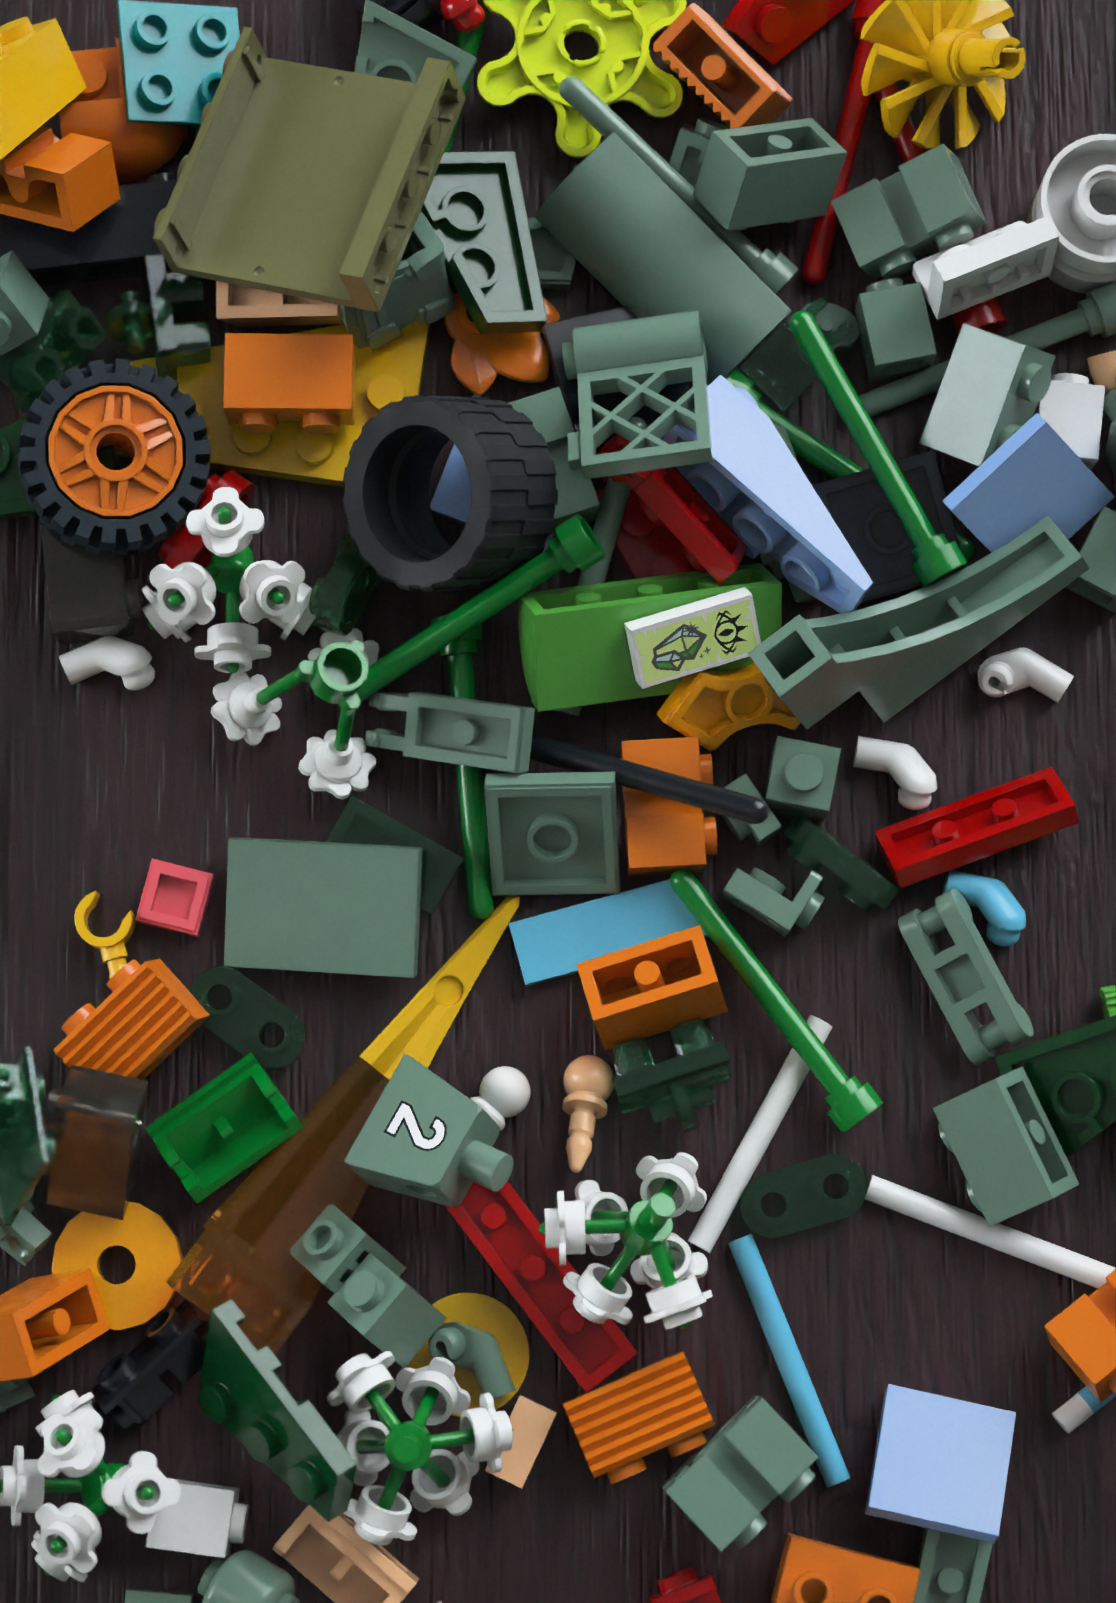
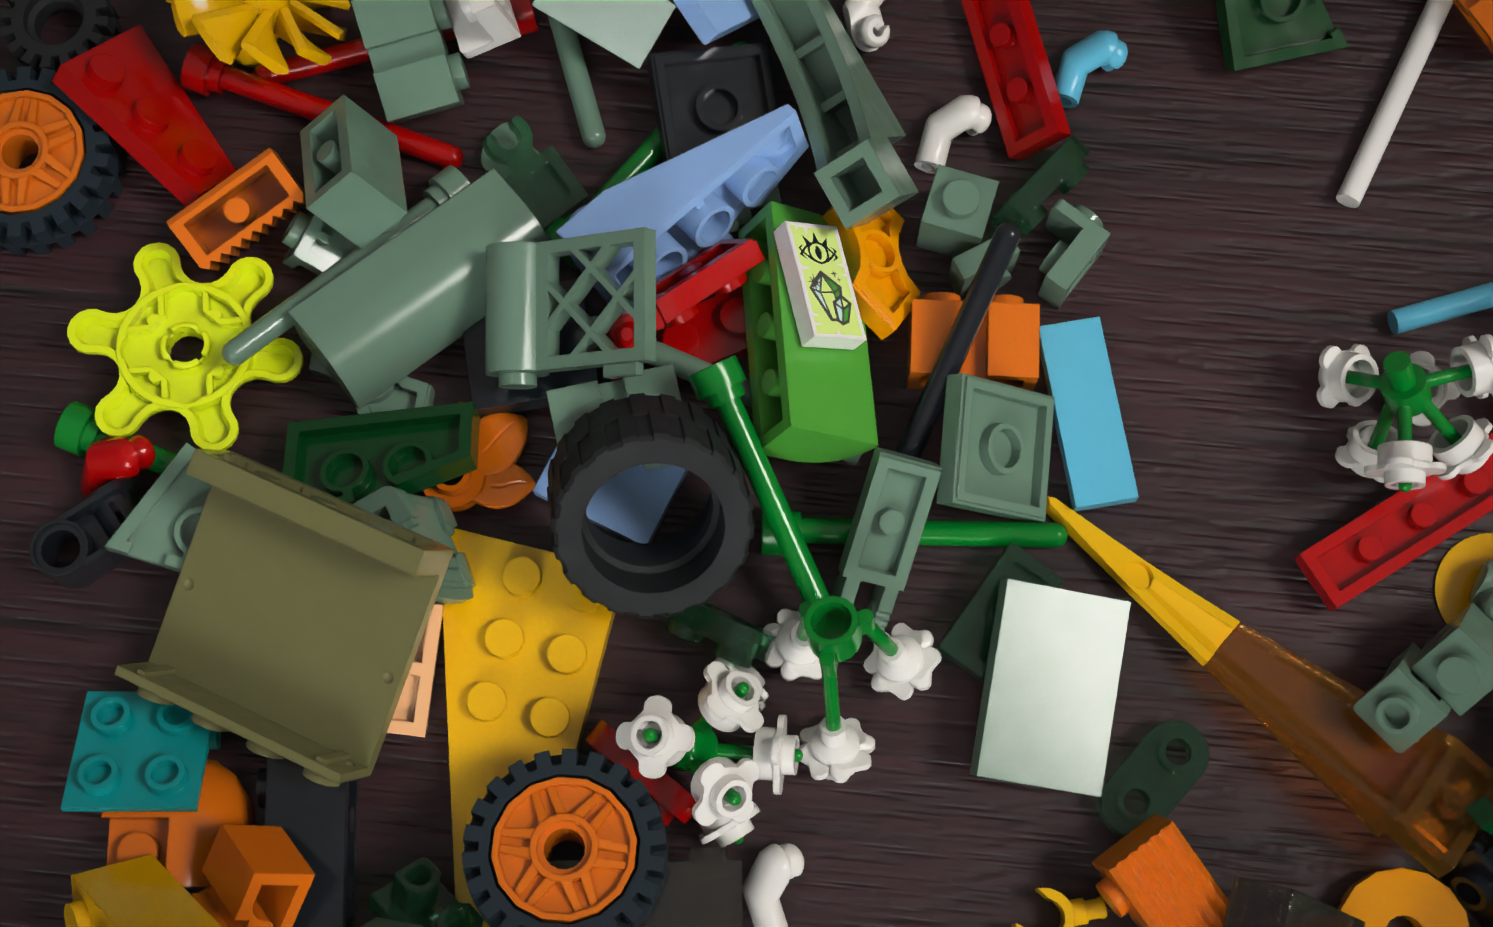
camera: 80 degrees left, 5 degrees down
clear green hips [104,254,211,382] -> none
coral tile [135,859,215,938] -> none
green hinge [145,1053,304,1204] -> none
orange brick [223,333,356,434] -> none
sand green torso [344,1054,513,1207] -> none
white bar [470,1066,531,1131] -> none
light nougat bar [562,1055,614,1173] -> none
orange brick [576,925,728,1051] -> none
clear green hips [612,1018,731,1133] -> none
green piece [670,868,884,1134] -> none
white bar [687,1015,833,1253] -> none
clear green plate [739,1154,867,1238] -> none
green piece [789,310,968,587] -> none
sand green brick [854,278,937,382] -> none
sand green plate [898,888,1034,1065] -> none
sand green brick [933,1066,1079,1227] -> none

